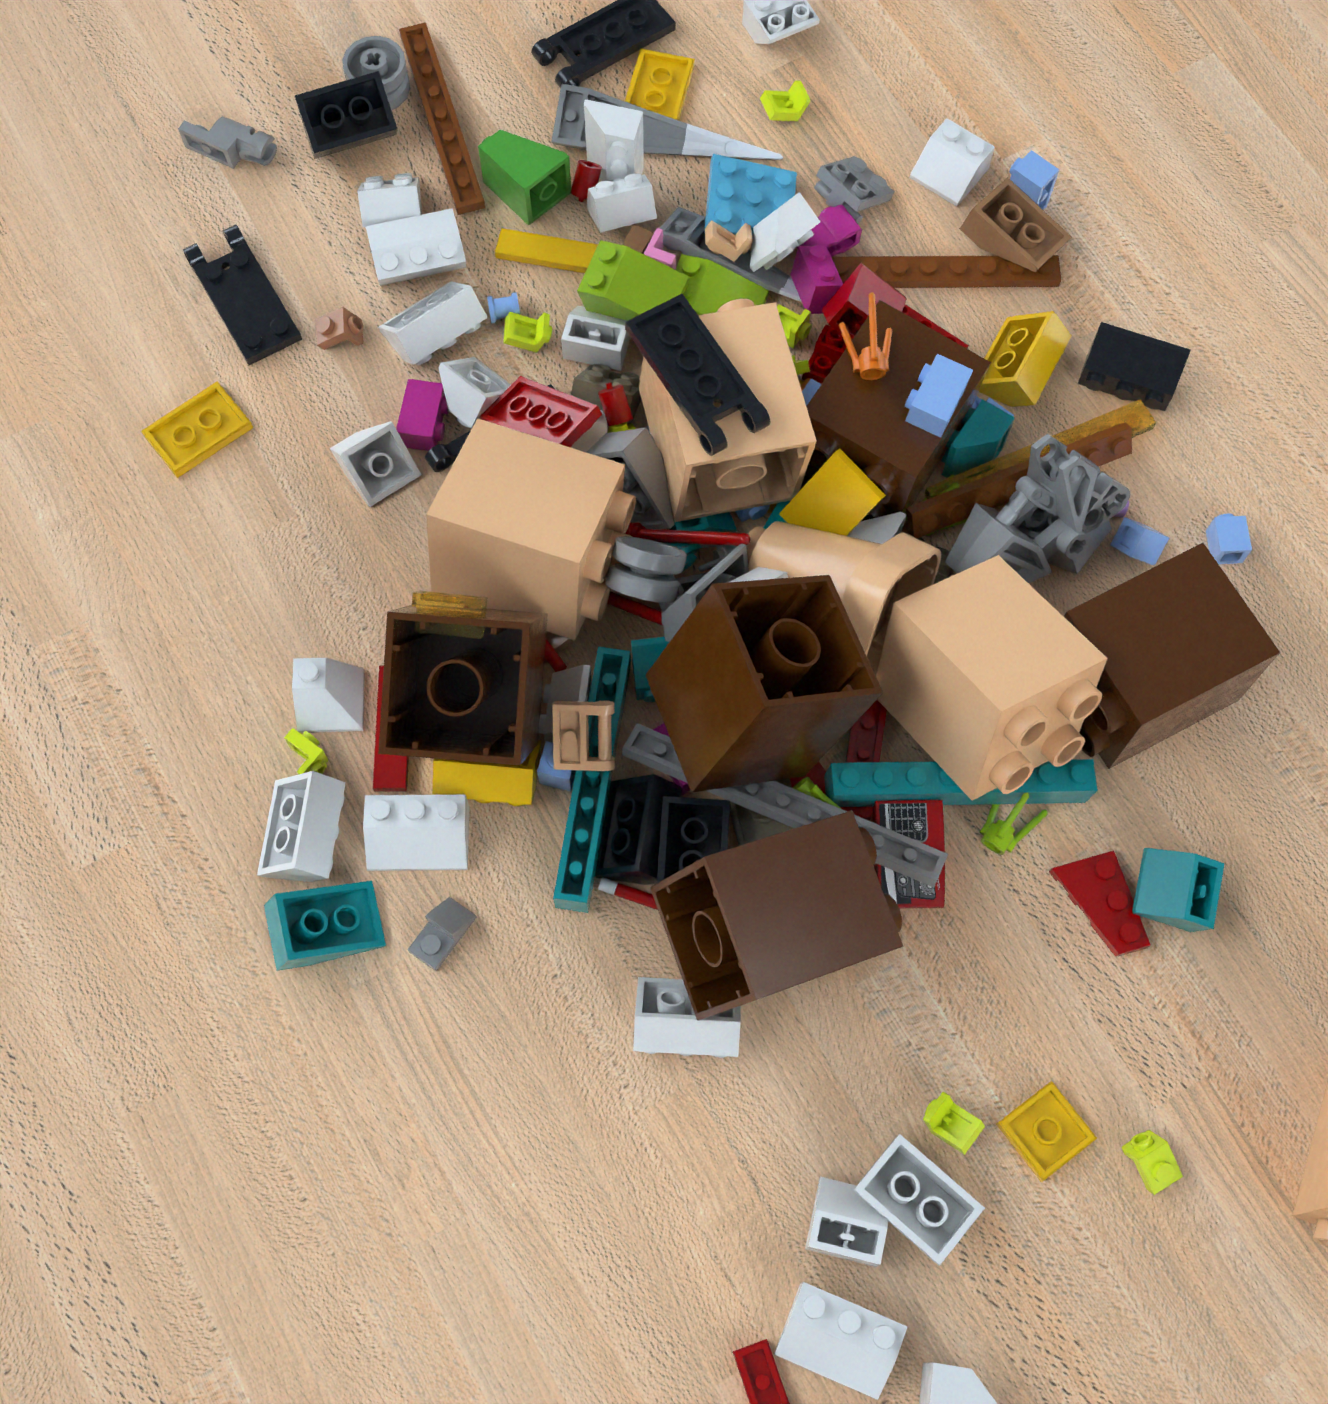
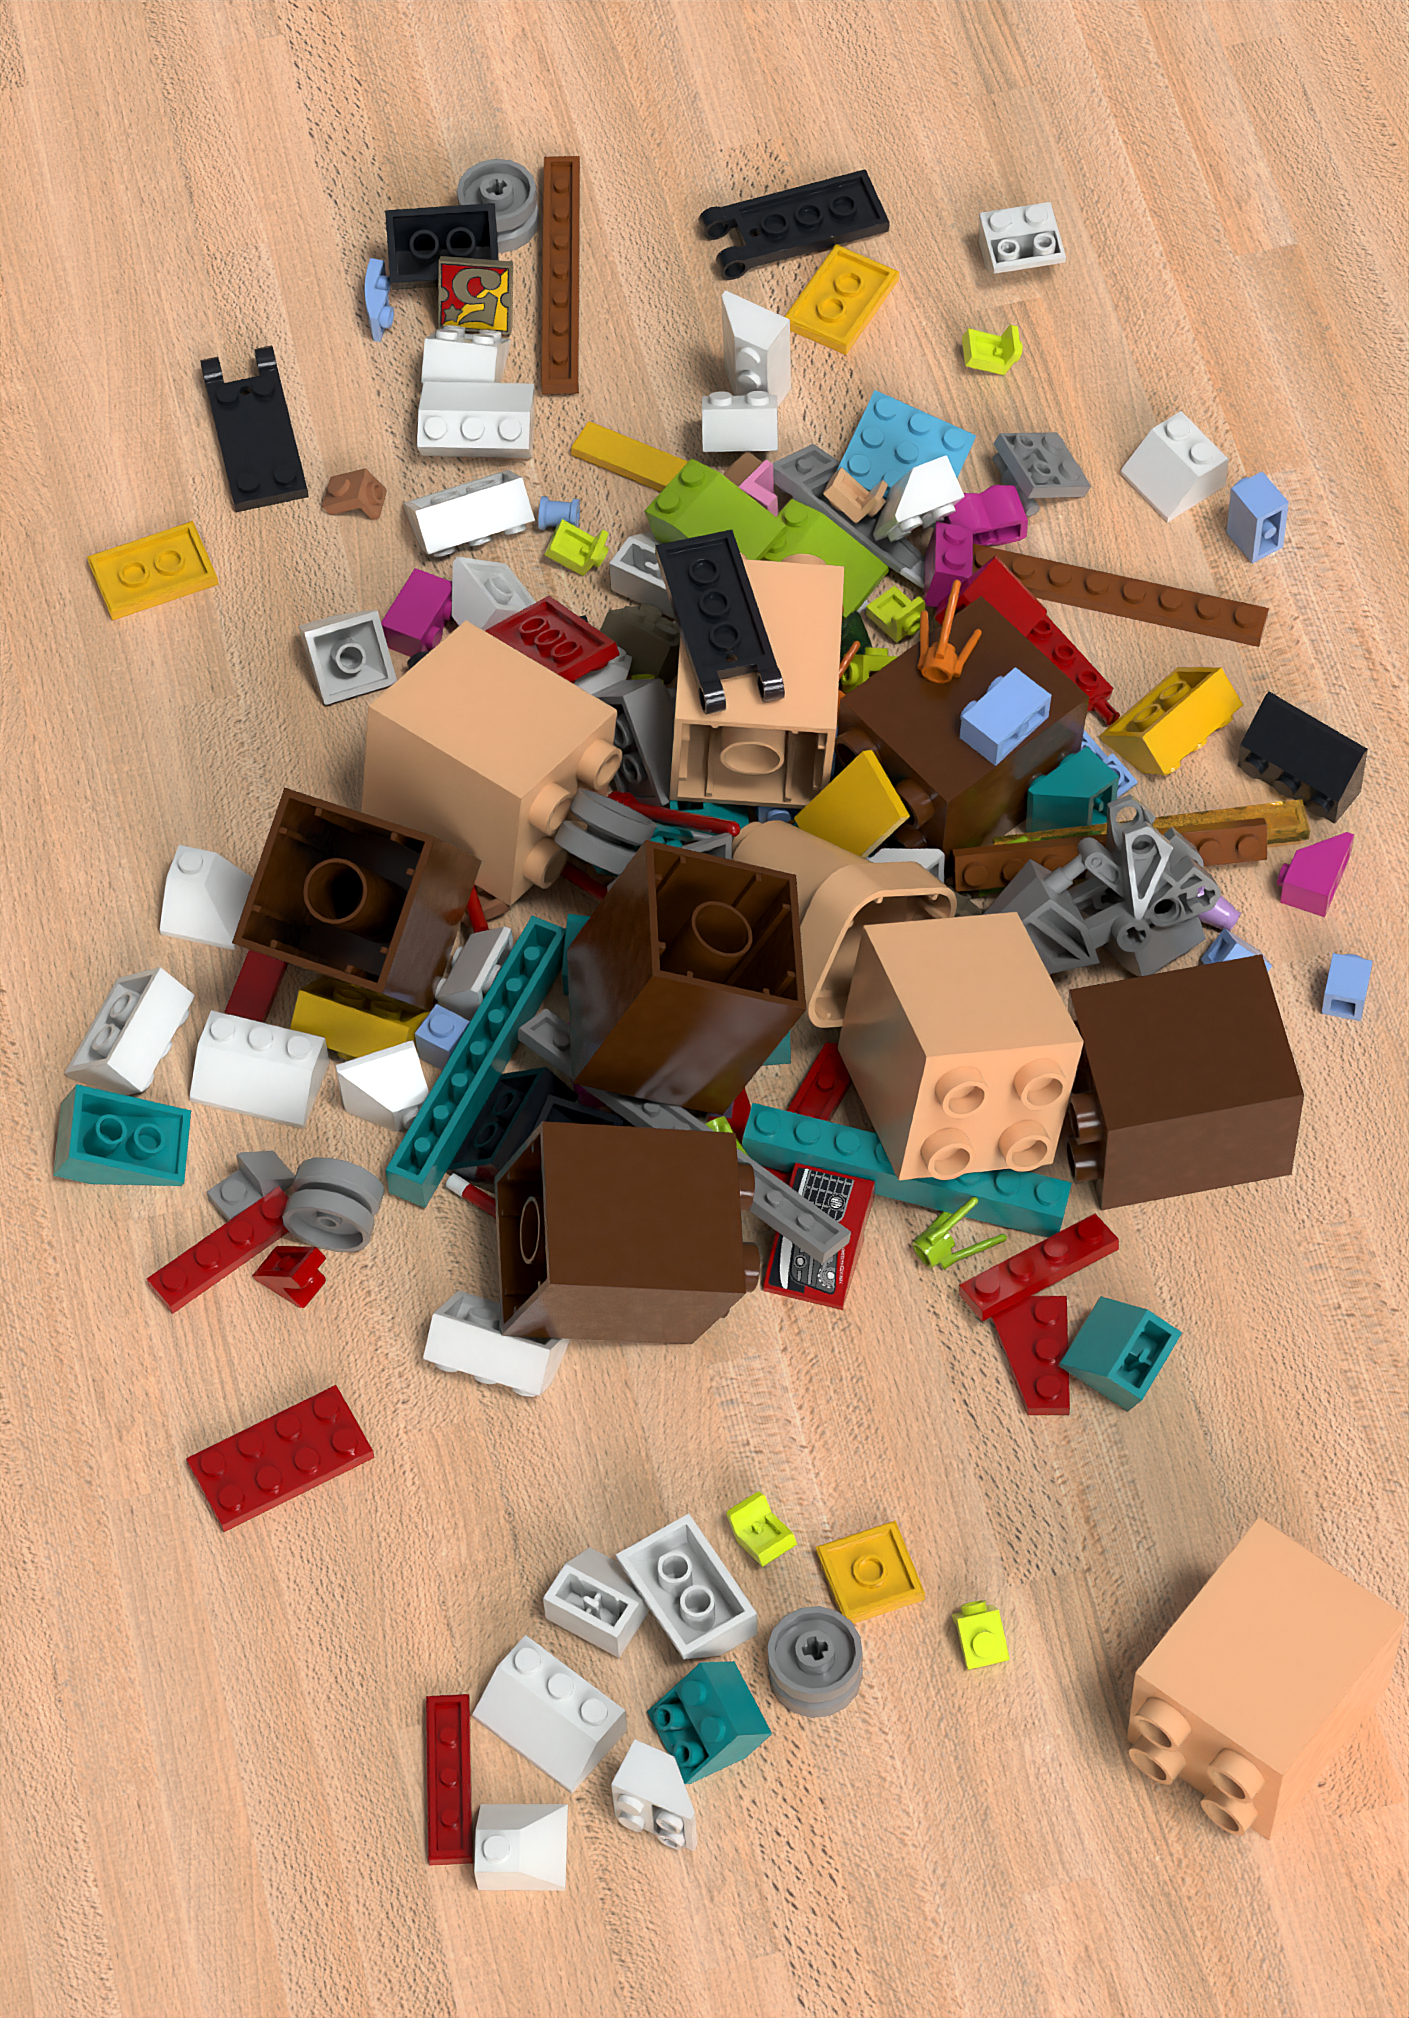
camera: 20 degrees right, 10 degrees down
light grey plate [178,117,277,169] -> none
neon yellow bracket [284,728,329,774] -> none
clear yellow panel [412,590,488,639] -> none
bright green slope [478,129,572,225] -> none
light grey plate [551,84,783,160] -> none
light nougat plate [552,701,615,771] -> none
red piece [570,160,602,202] -> none
red piece [598,382,633,426] -> none
medium nougat slope [959,177,1072,272] -> none
none -> red plate [147,1186,289,1314]
none -> red plate [186,1385,375,1532]
none -> red slope [252,1246,326,1308]
none -> light grey wheel [282,1157,384,1252]
none -> white slope [335,1040,429,1132]
none -> light blue slope [364,258,394,342]
none -> tile [438,256,513,335]
none -> teal slope [647,1661,772,1784]
none -> light grey wheel [767,1606,863,1718]
none -> red plate [959,1213,1119,1322]
none -> dark pink slope [1277,832,1354,917]

